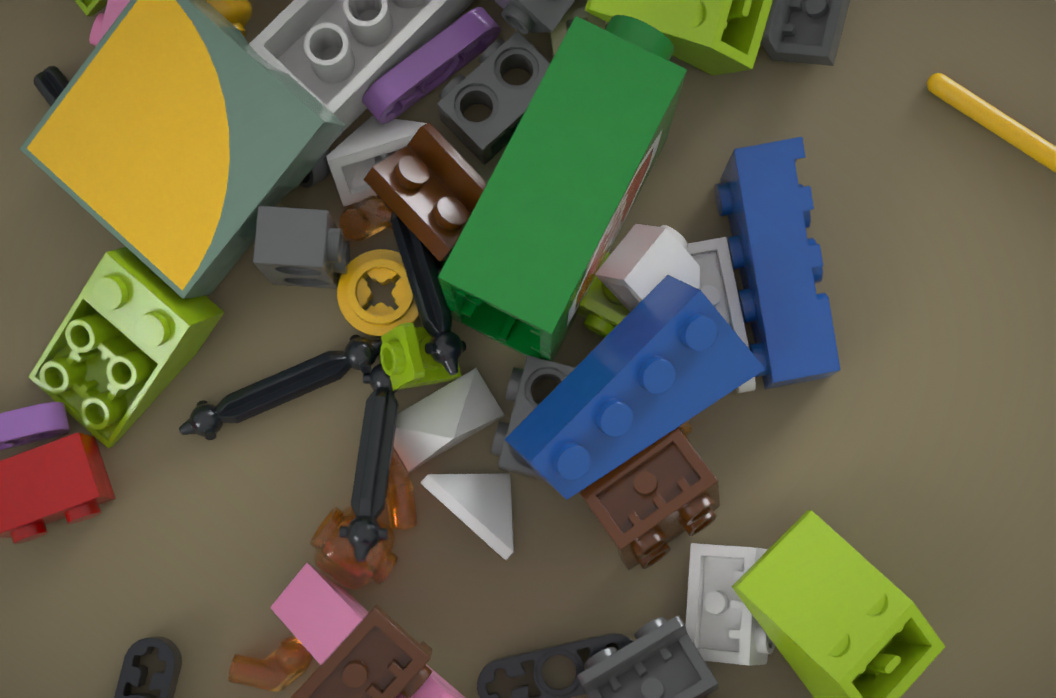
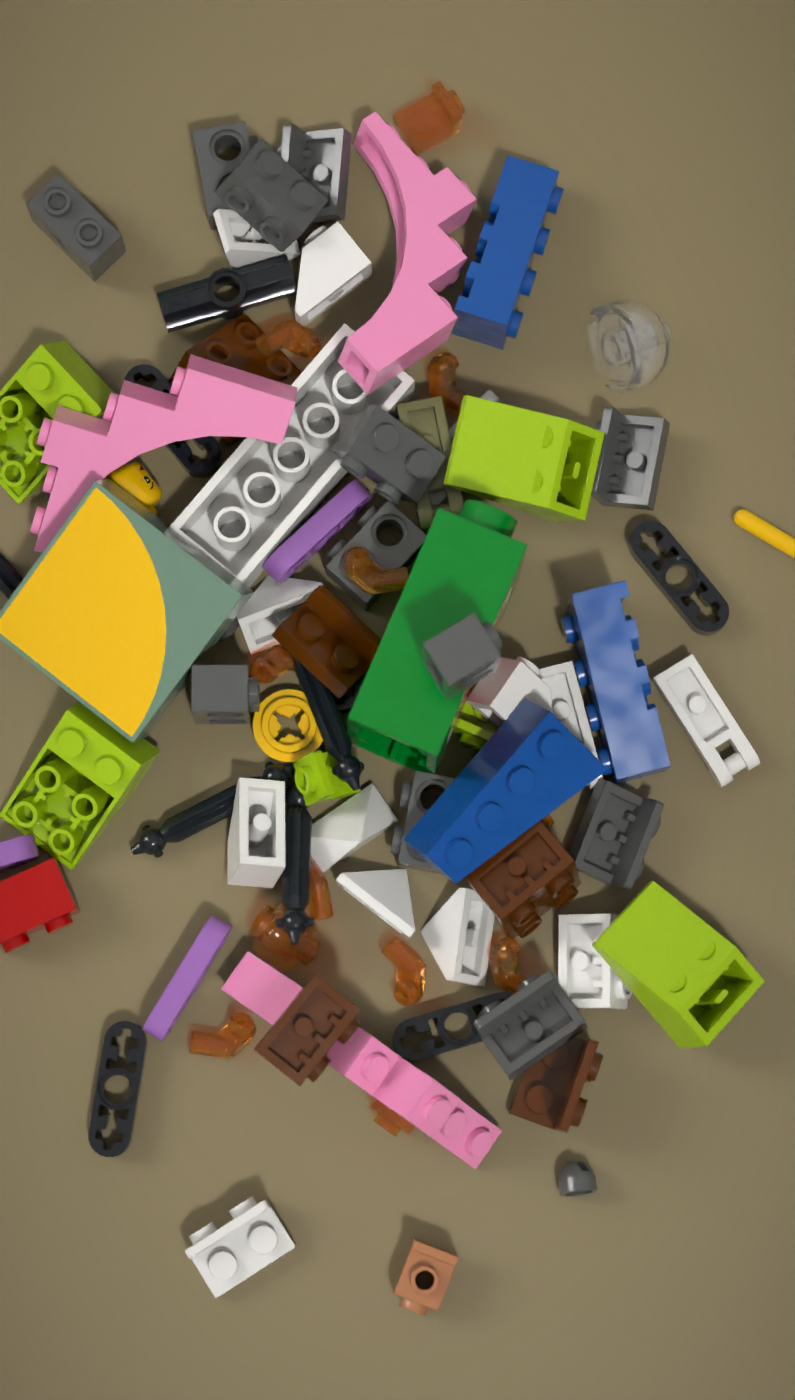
camera: 10 degrees left, 0 degrees up
none -> medium lavender beam [142,914,233,1042]
none -> white slope [227,777,286,888]
none -> clear orange arm [344,548,409,595]
none -> clear orange arm [381,936,427,1006]
none -> white slope [420,888,495,987]
none -> dark grey brick [421,613,503,700]
none -> clear orange arm [489,937,527,994]
none -> dark grey bracket [569,779,664,889]
none -> black beam [629,521,729,636]
none -> white plate [652,654,760,788]

